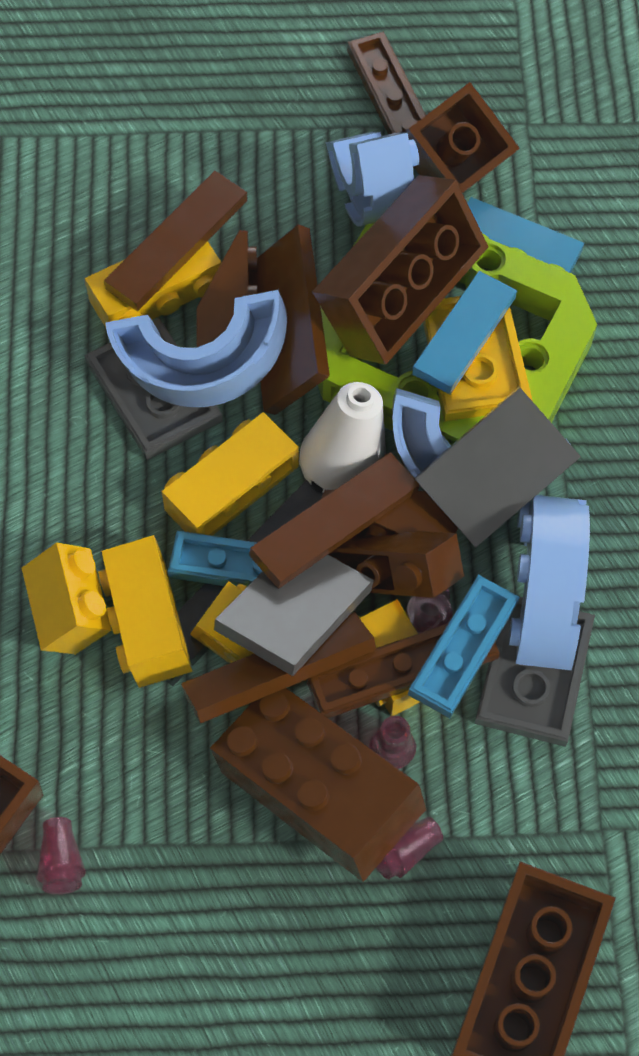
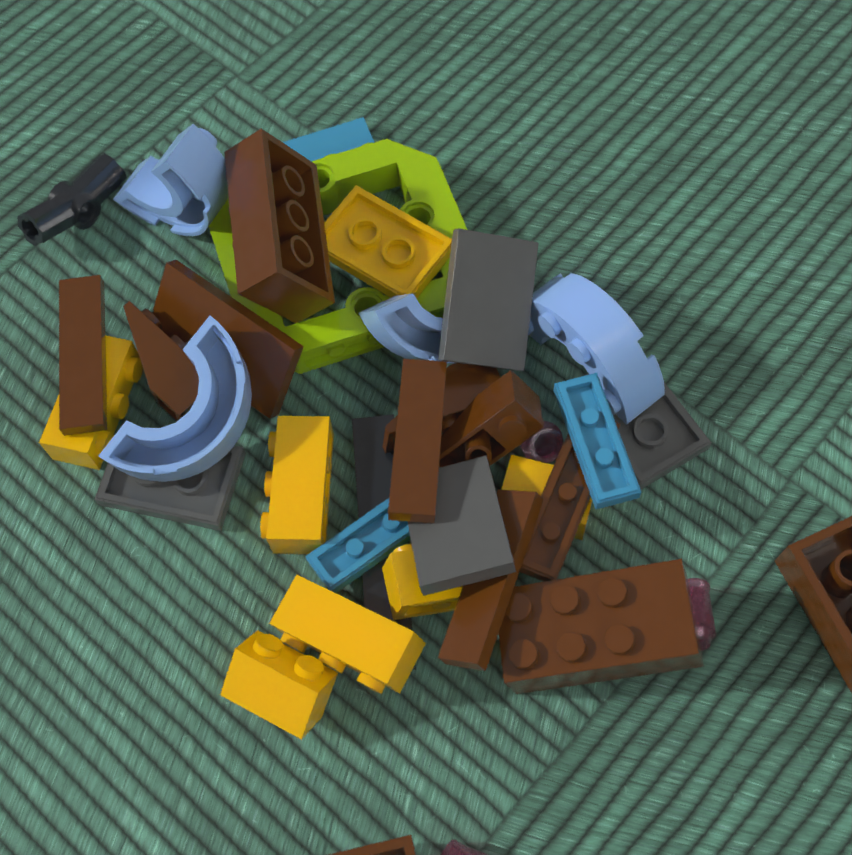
camera: 40 degrees left, 0 degrees up
white cone [299,382,386,493] -> none
tile [347,31,426,168] -> none
clear pink cone [369,716,416,769] -> none
reddish brown brick [405,82,520,194] -> none
dark azure tile [412,271,517,395] -> none
none -> black piece [18,153,127,246]

